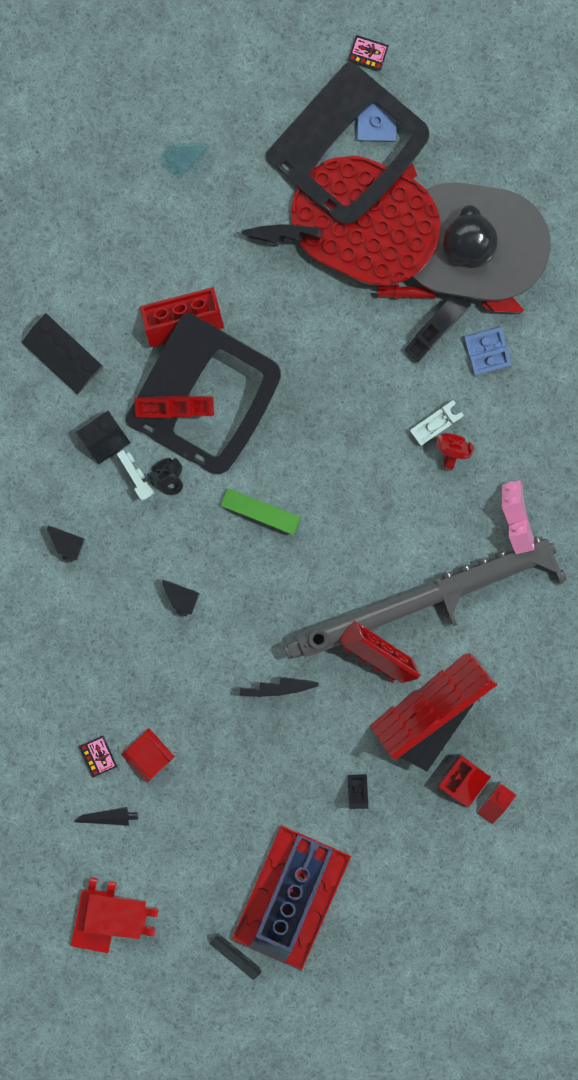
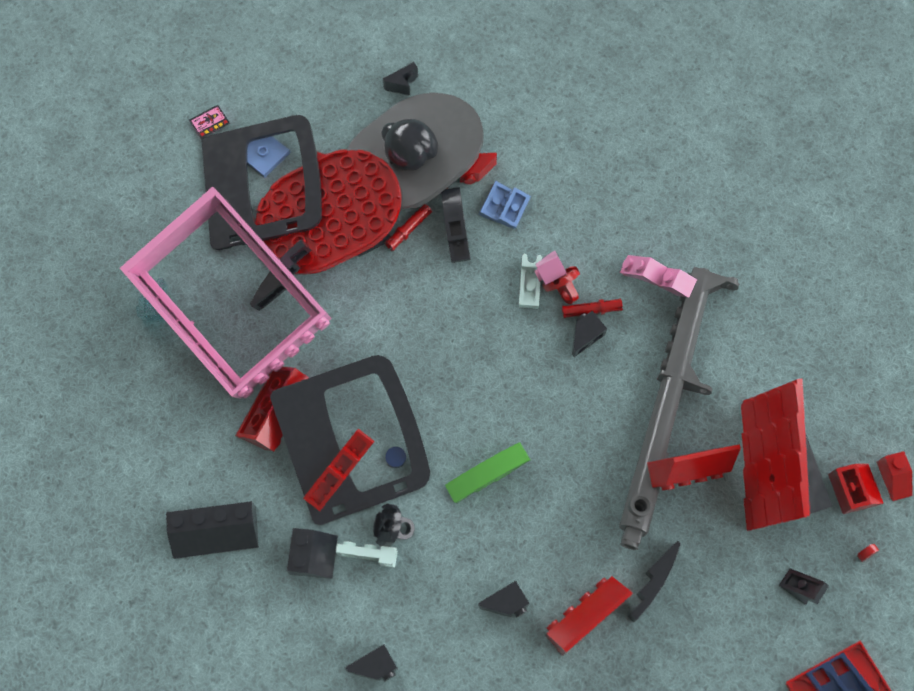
camera: 50 degrees left, 20 degrees down
none -> bright pink door [120,187,332,399]
none -> black slope [383,62,418,96]
none -> dark blue tile [385,447,406,468]
none -> bright pink slope [534,251,567,285]
none -> red slope [545,576,633,656]
none -> red pin [562,298,623,318]
none -> black slope [572,311,607,357]
none -> red tile [857,543,879,562]

